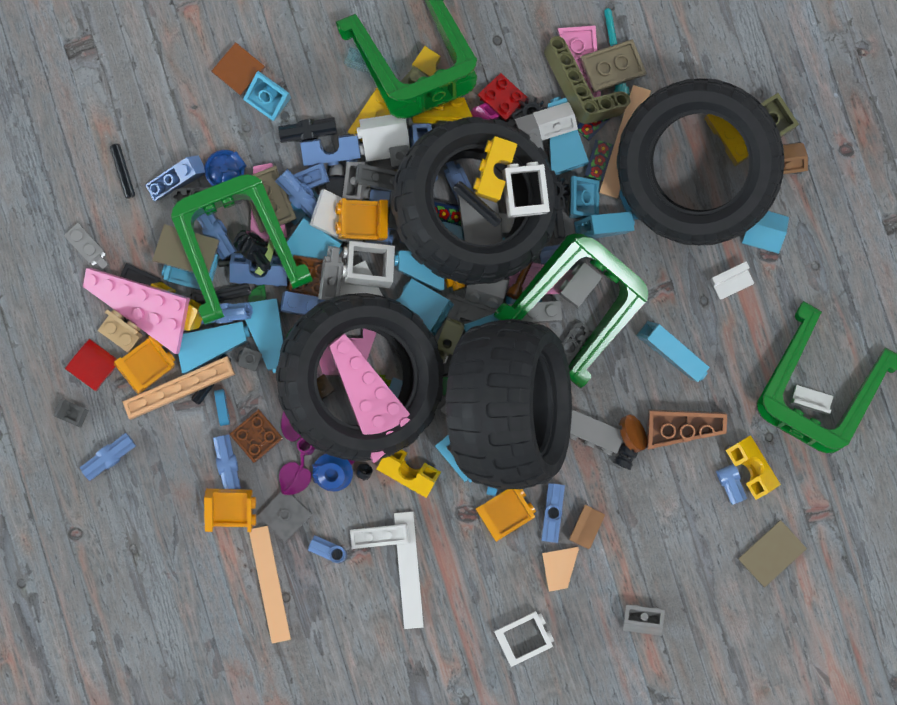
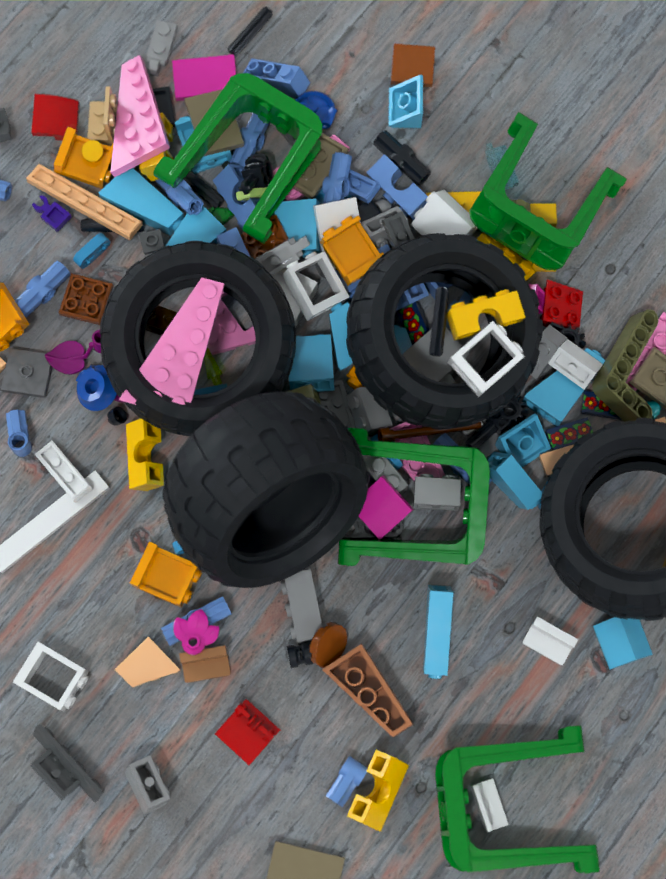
camera: 55 degrees right, 10 degrees down
none -> dark grey bracket [31,724,103,802]
none -> dark purple plate [32,195,72,232]
none -> yellow tile [82,140,104,162]
none -> dark pink tile [172,54,236,101]
none -> dark pink plate [173,609,220,655]
none -> red hinge [215,699,280,765]
none -> dark pink tile [359,475,414,540]

